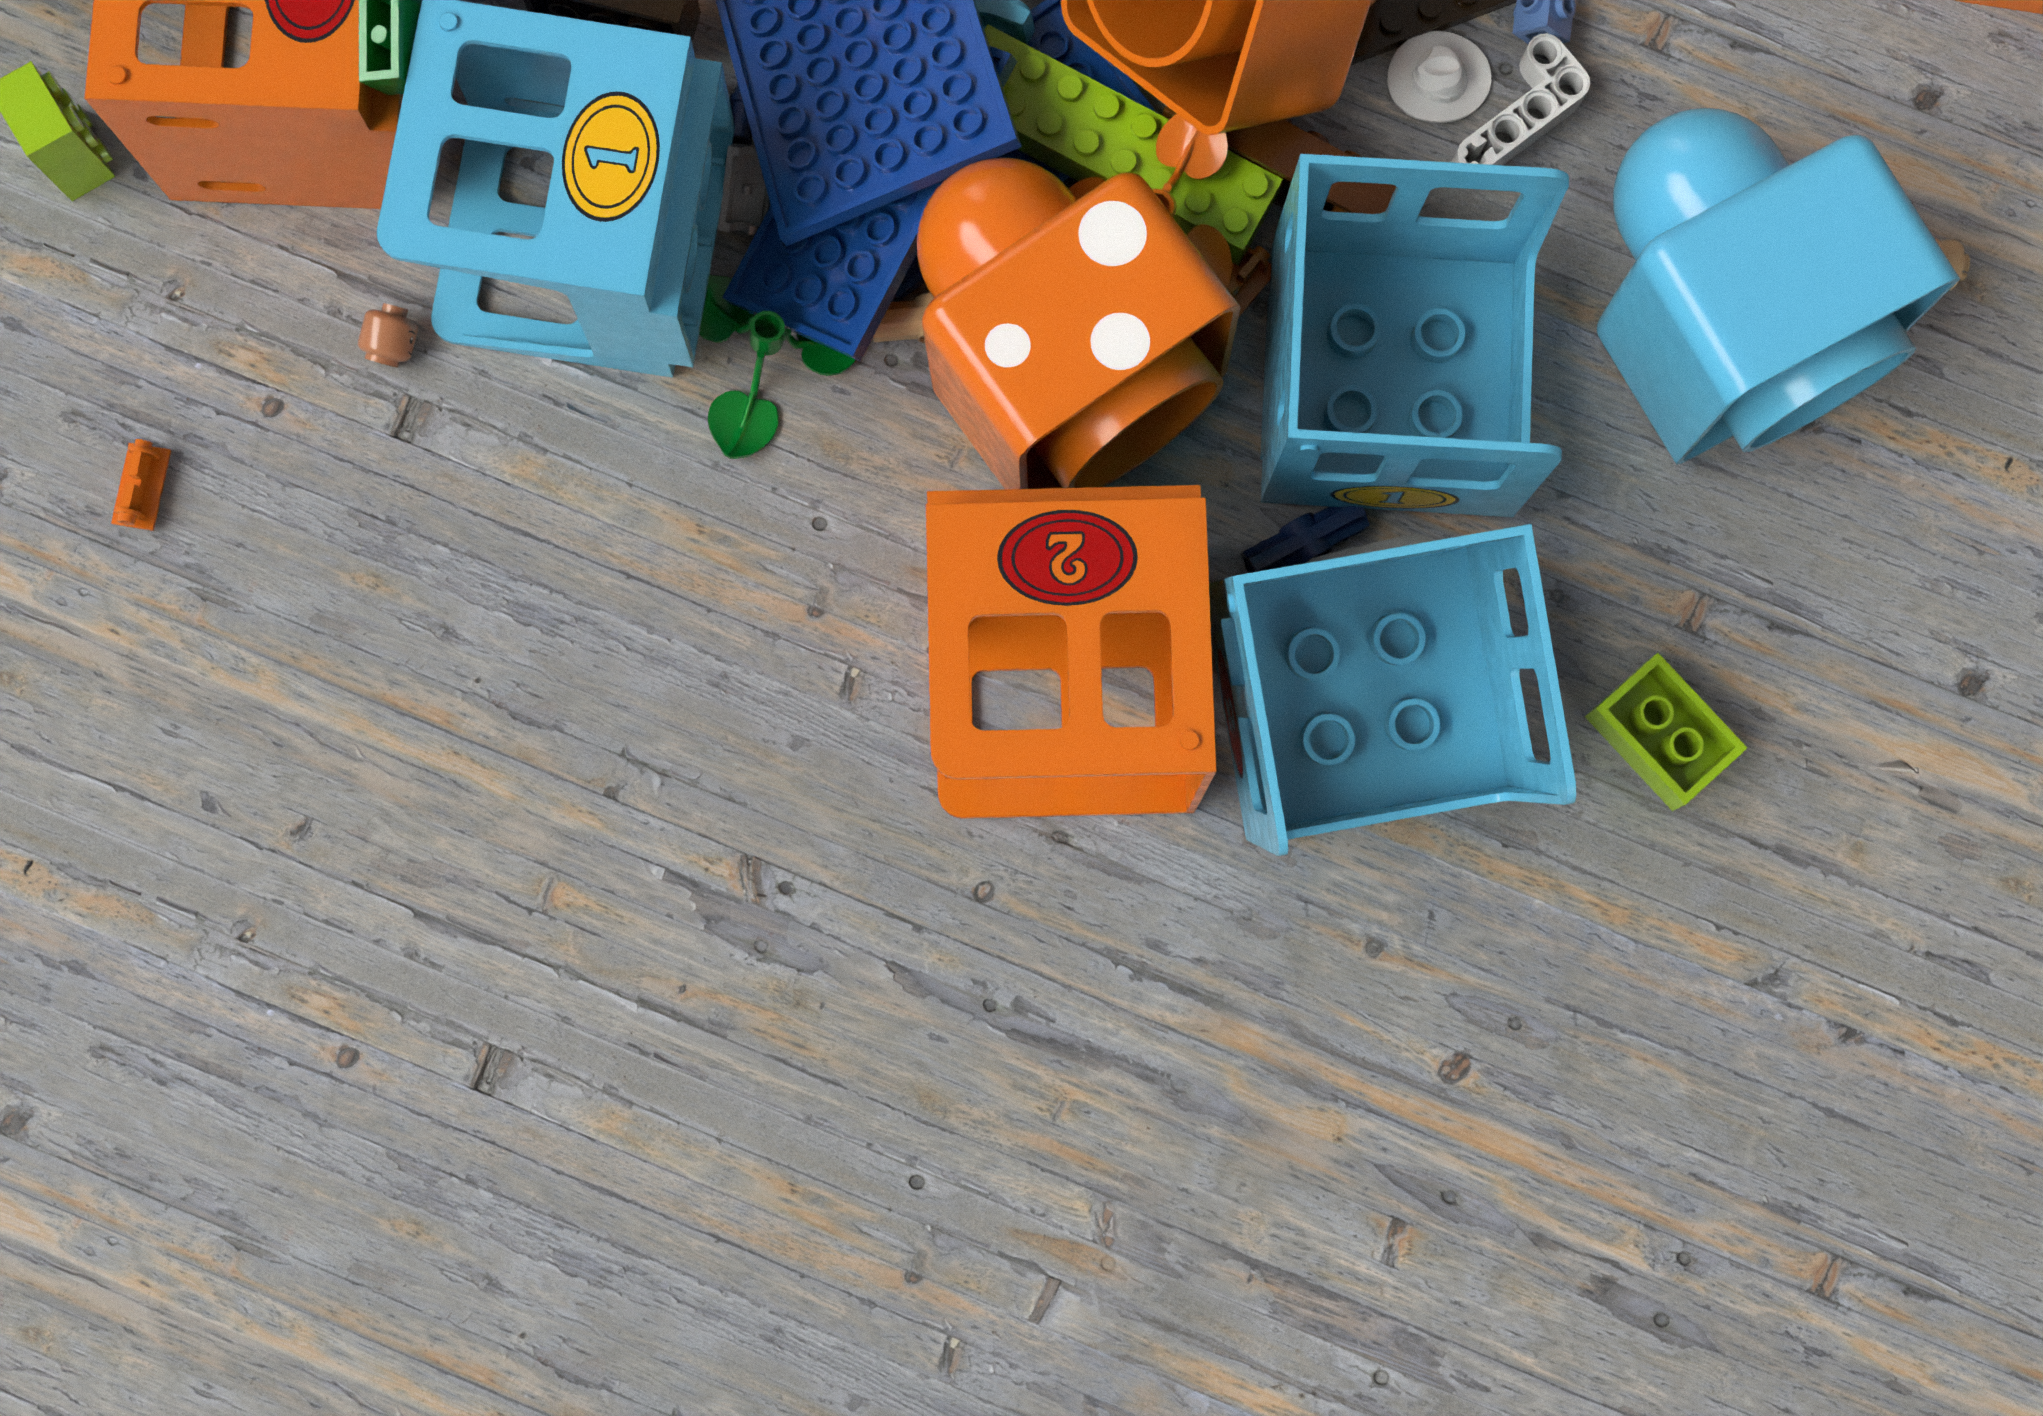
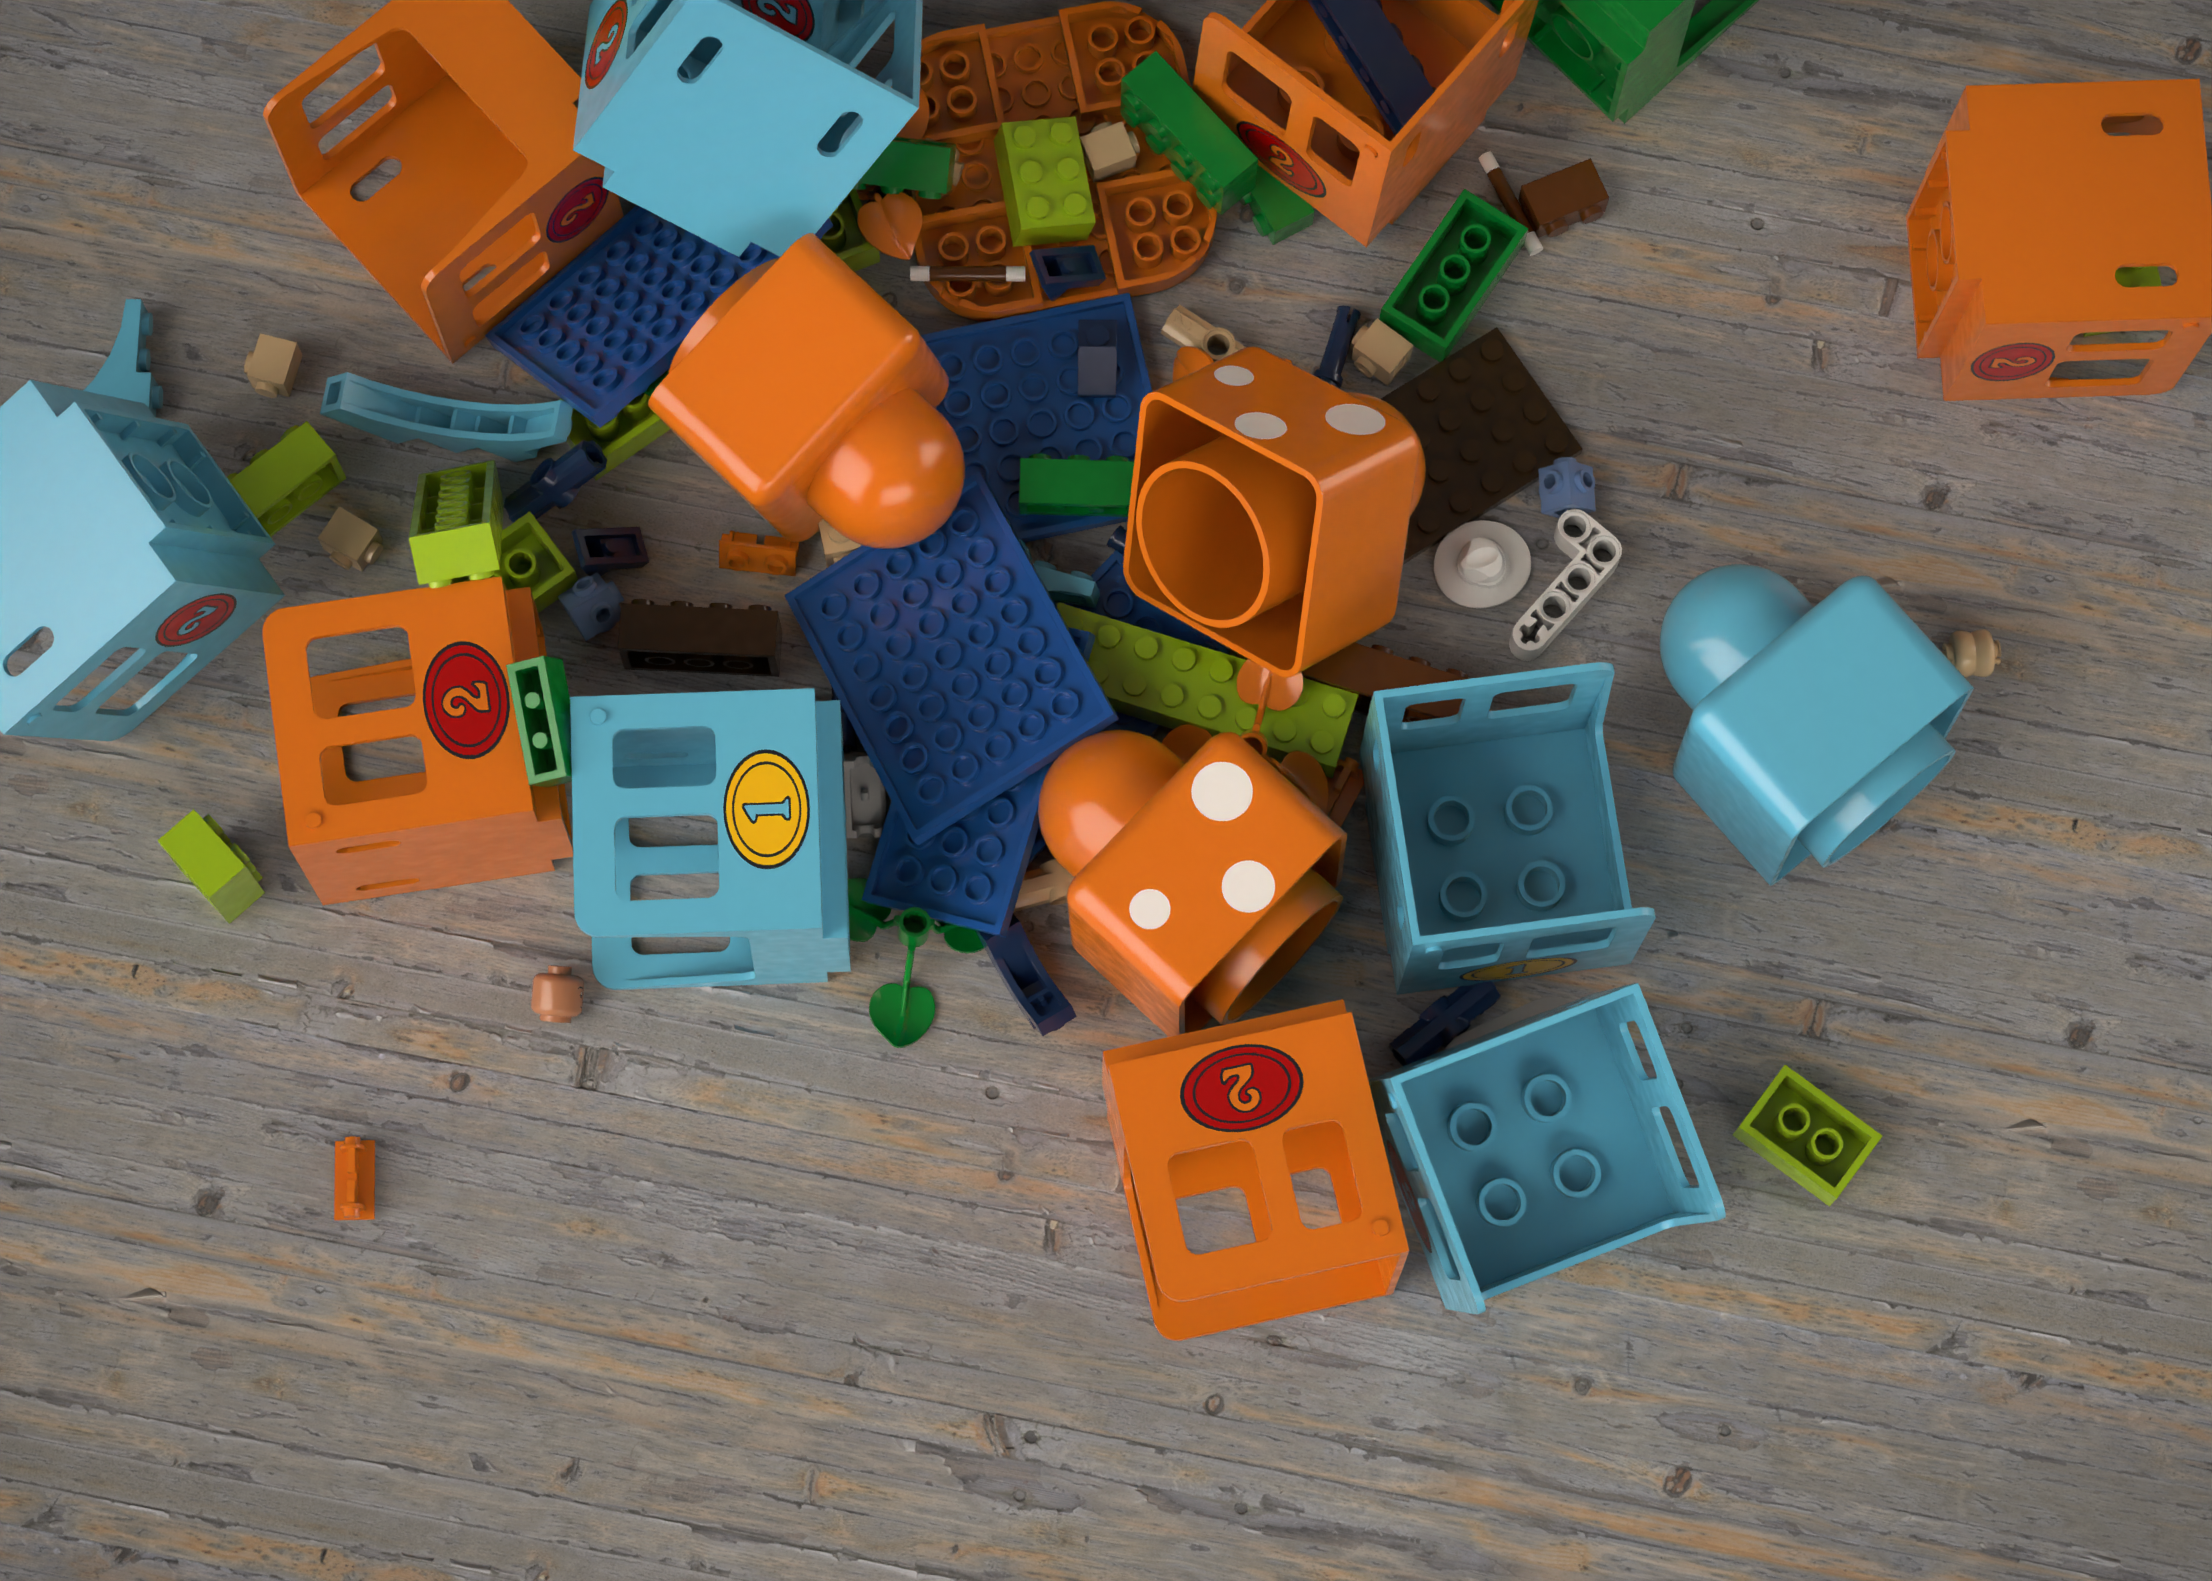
camera: 10 degrees left, 5 degrees down
none -> dark blue arch [975,913,1077,1036]

